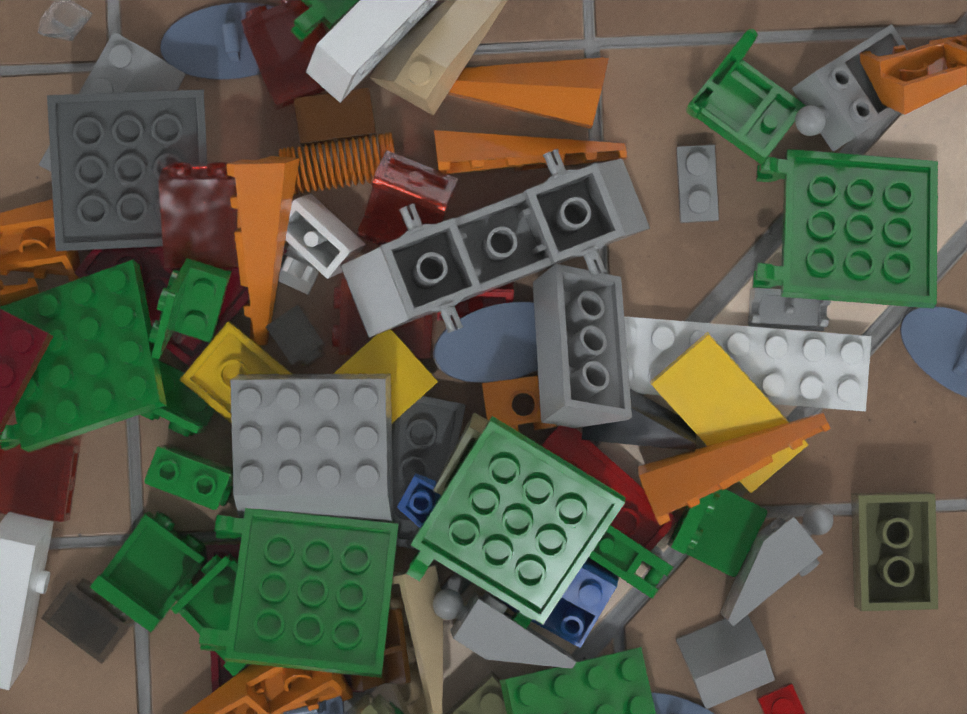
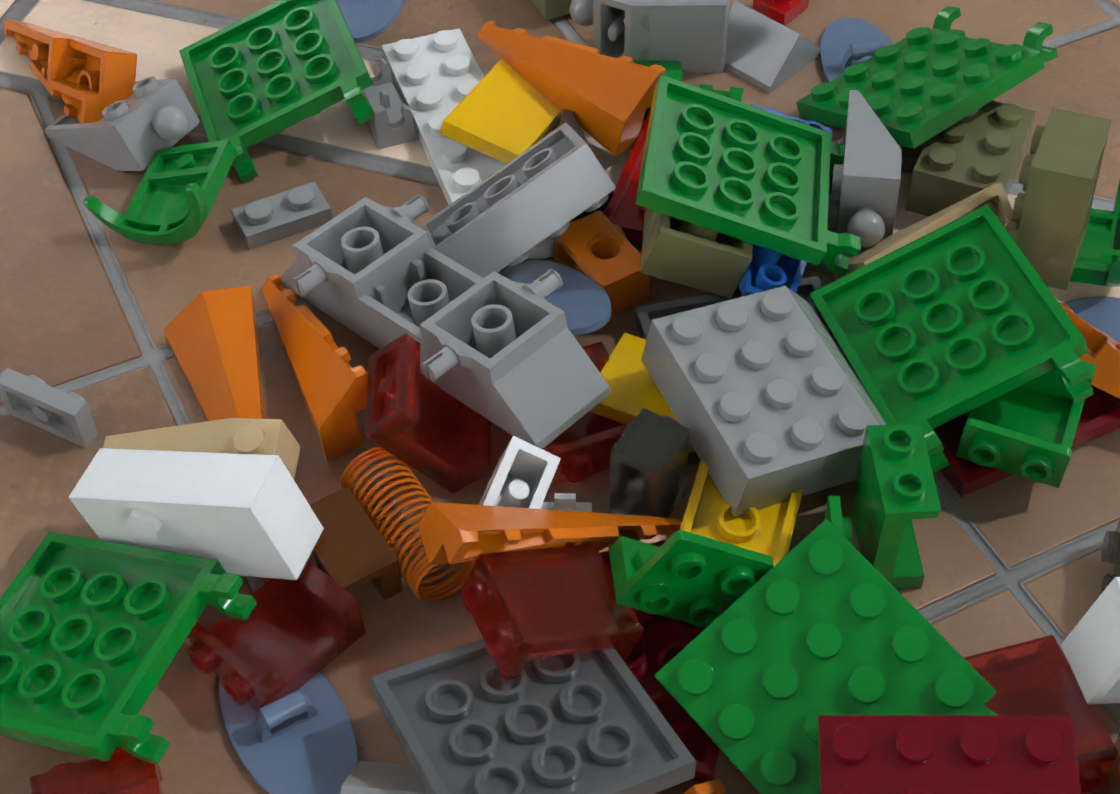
camera: 115 degrees left, 40 degrees down
green panel [90,511,207,633] -> none

